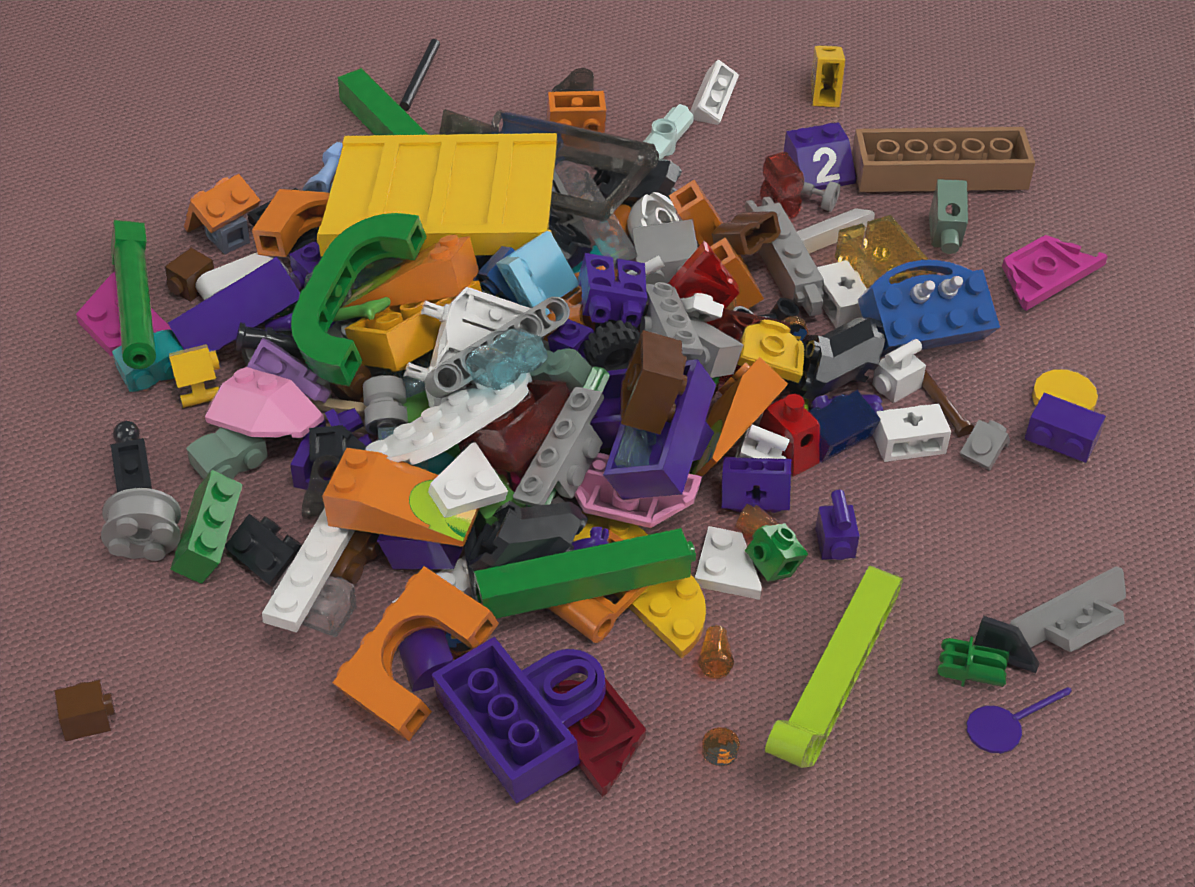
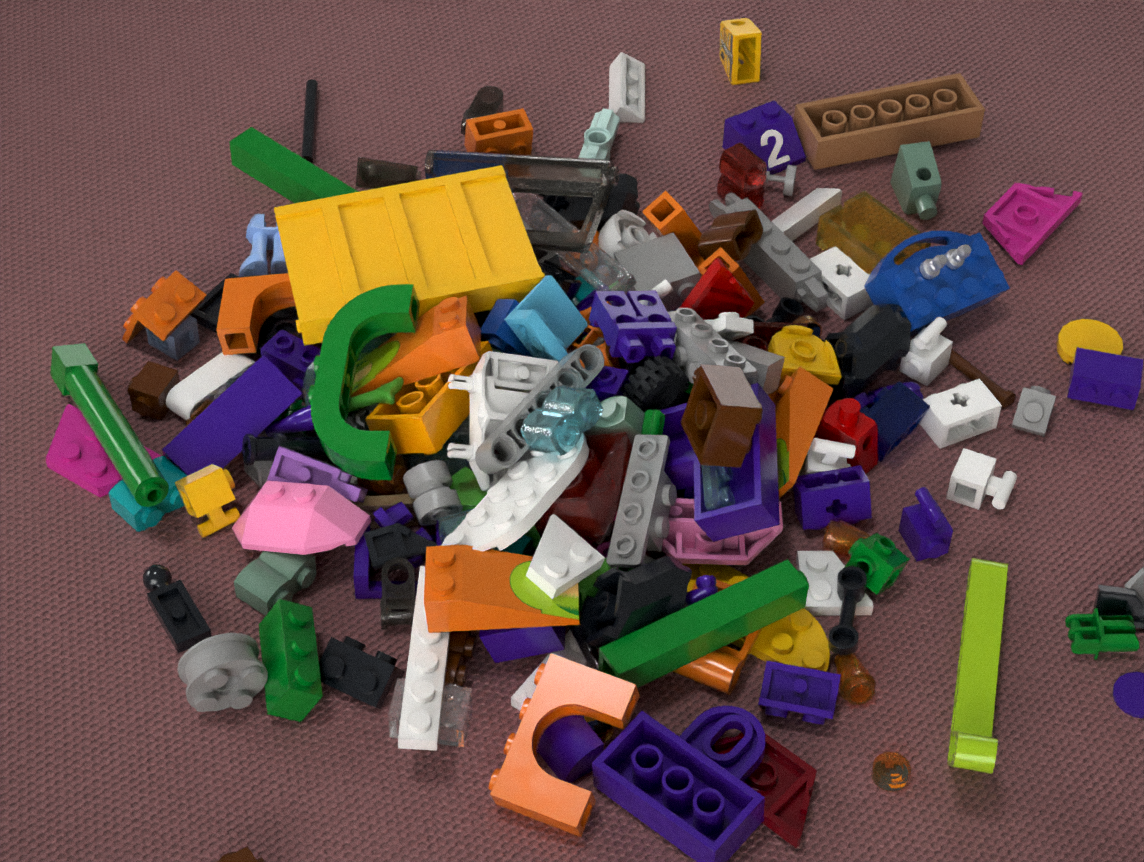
camera: 15 degrees left, 0 degrees up
none -> dark purple bracket [758,661,841,725]
none -> black bar [828,566,867,655]
none -> white brick [946,448,1017,510]

